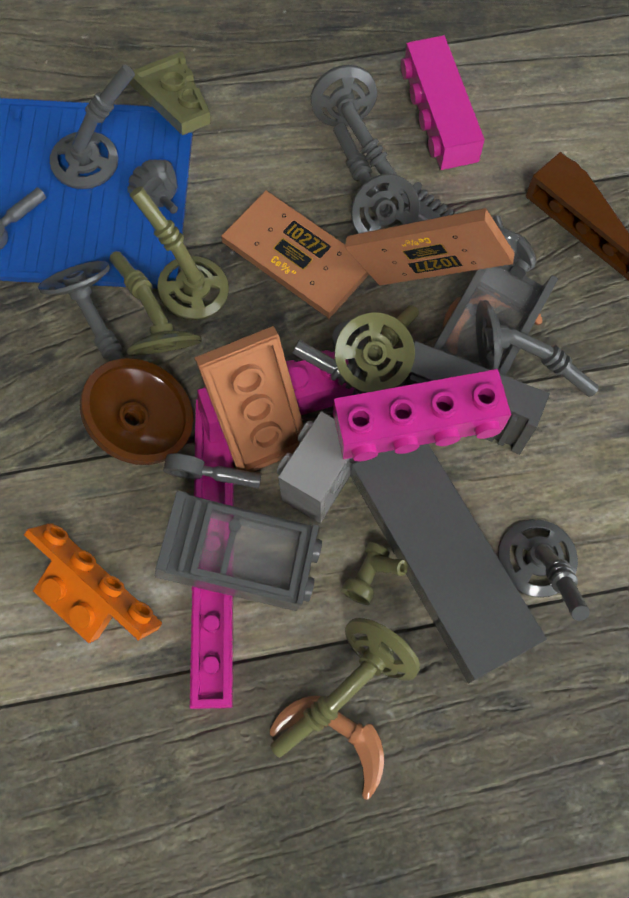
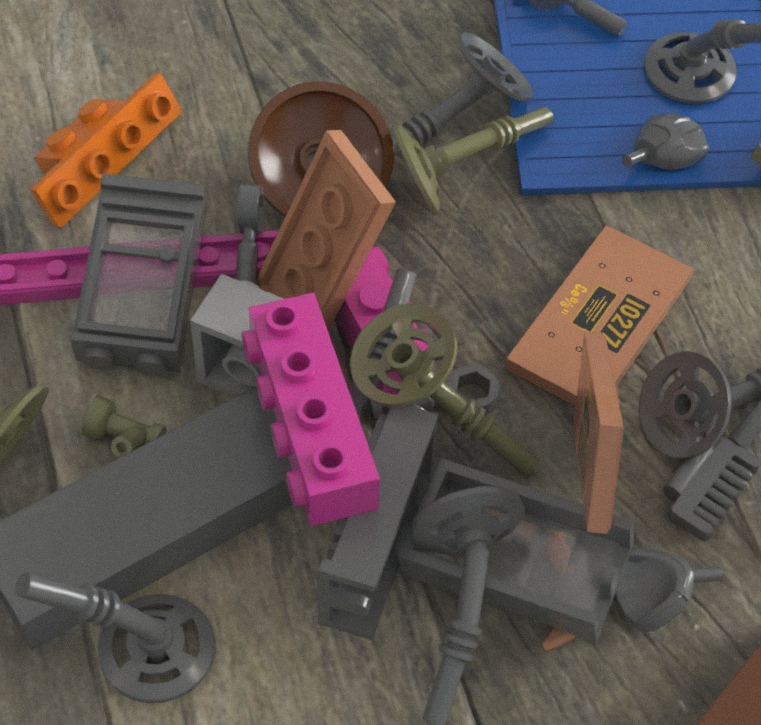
camera: 80 degrees right, 15 degrees down
olive dish [130,186,229,320] -> none

